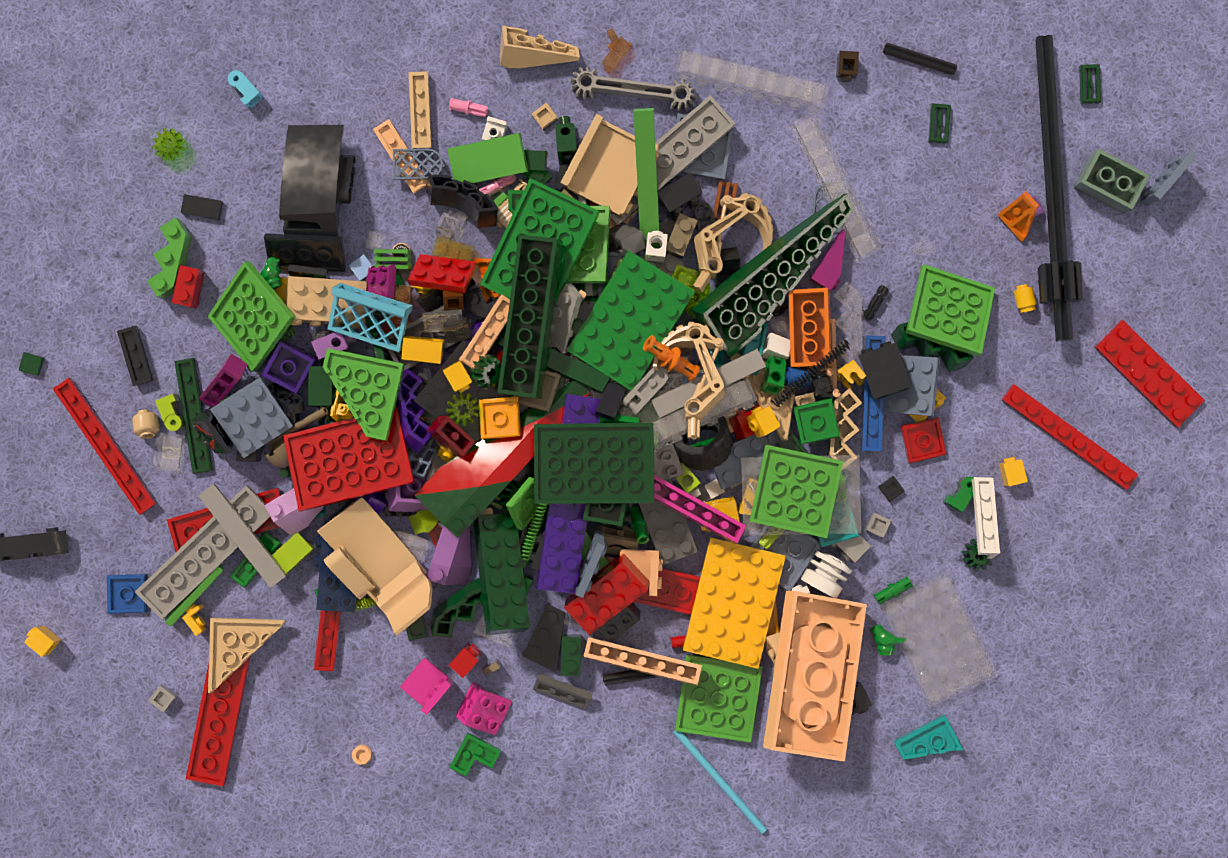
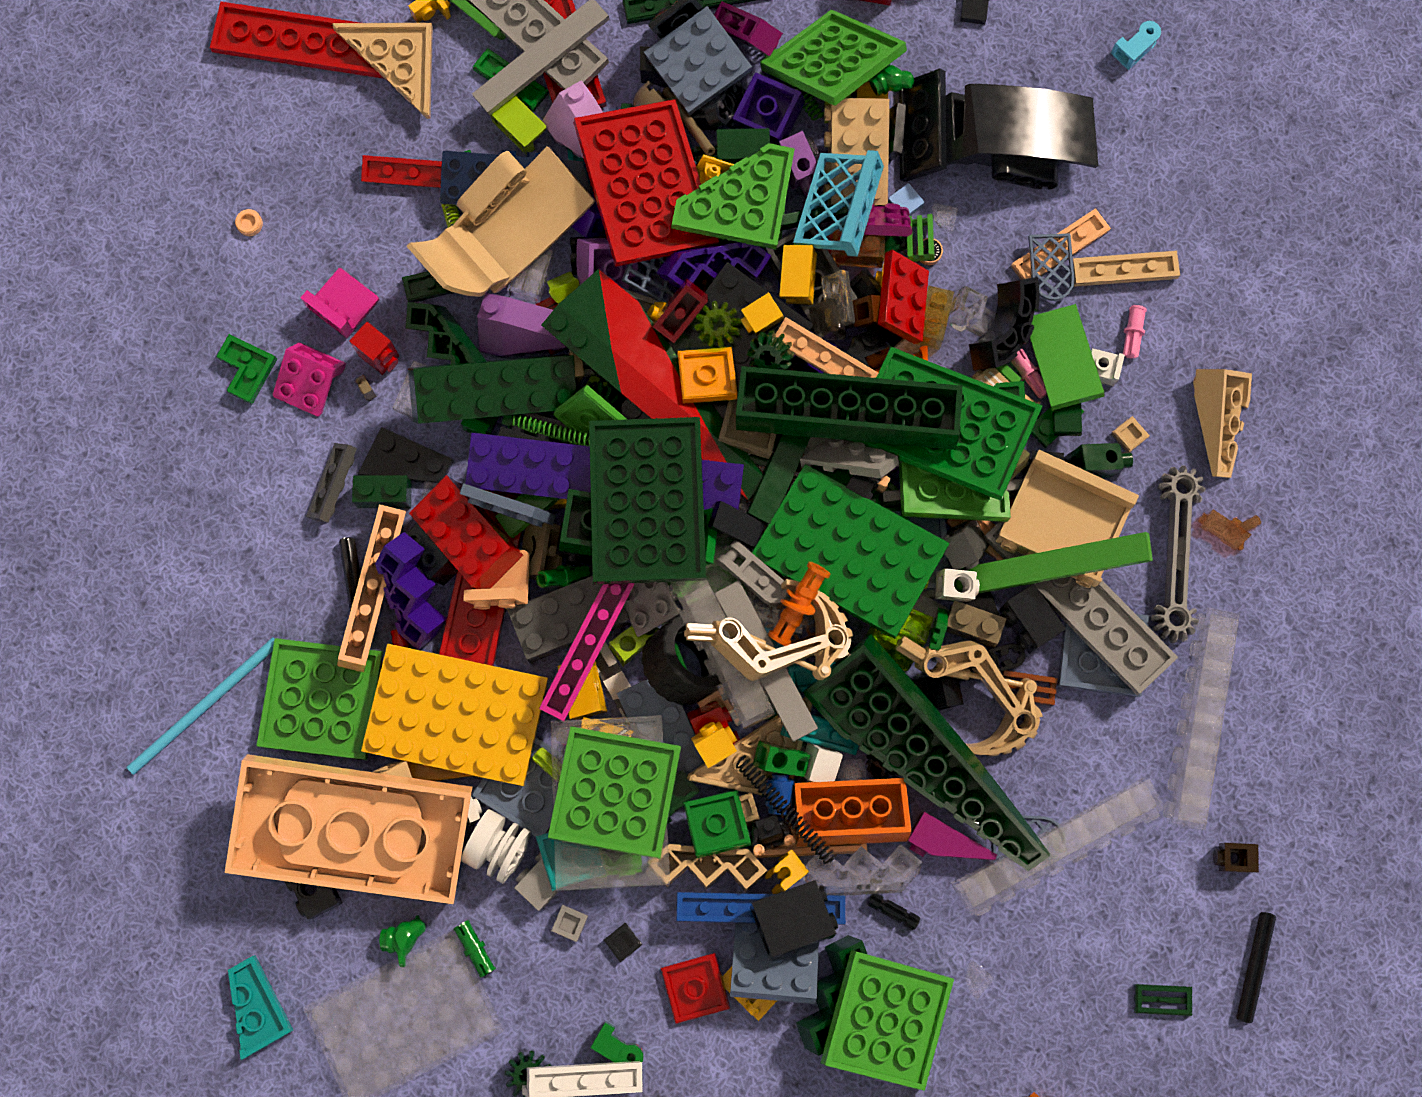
camera: 85 degrees right, 10 degrees down
none -> dark purple brick [375,532,447,650]
none -> green tile [929,607,948,651]

